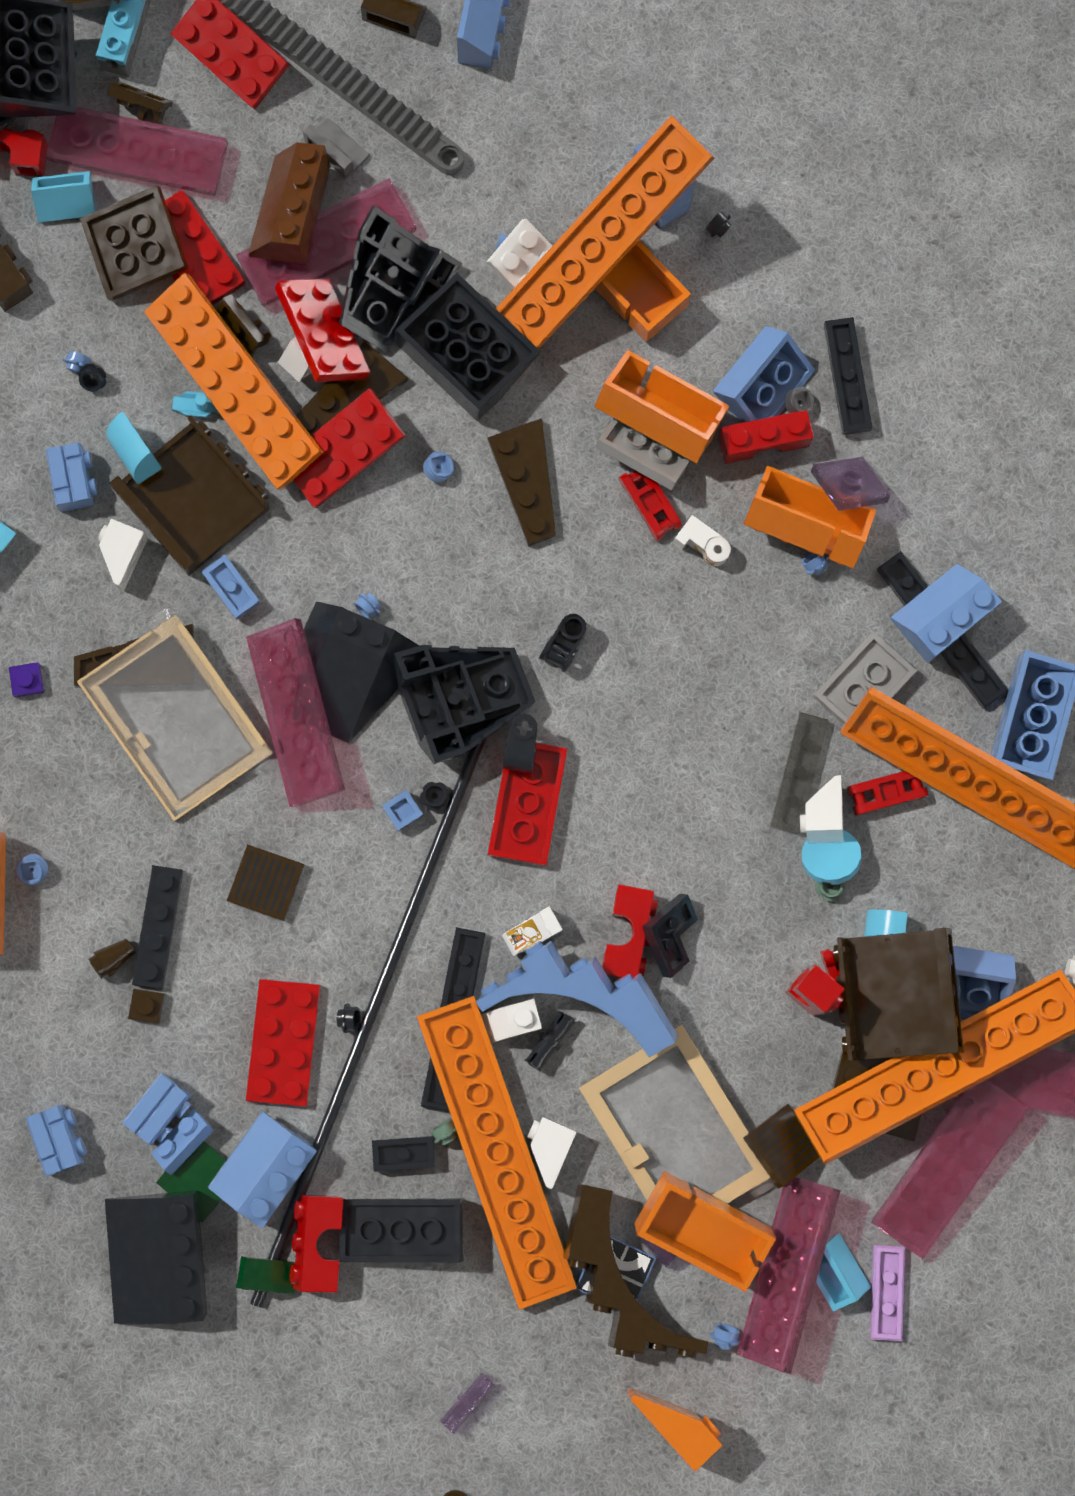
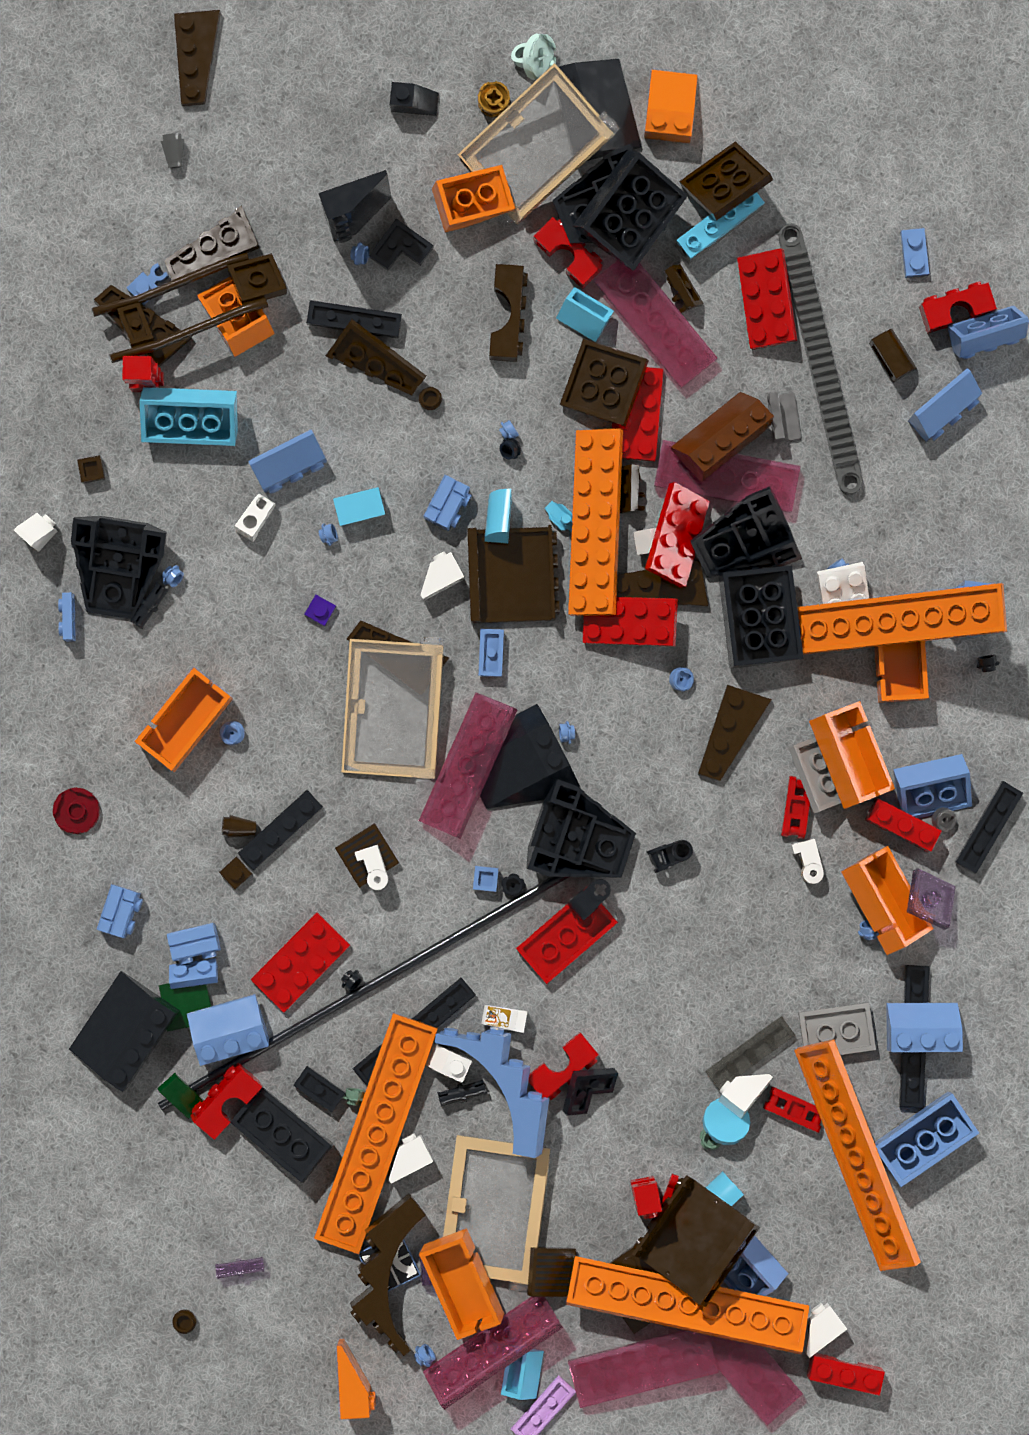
camera: 45 degrees right, 5 degrees up
none -> white leg [355,845,388,890]

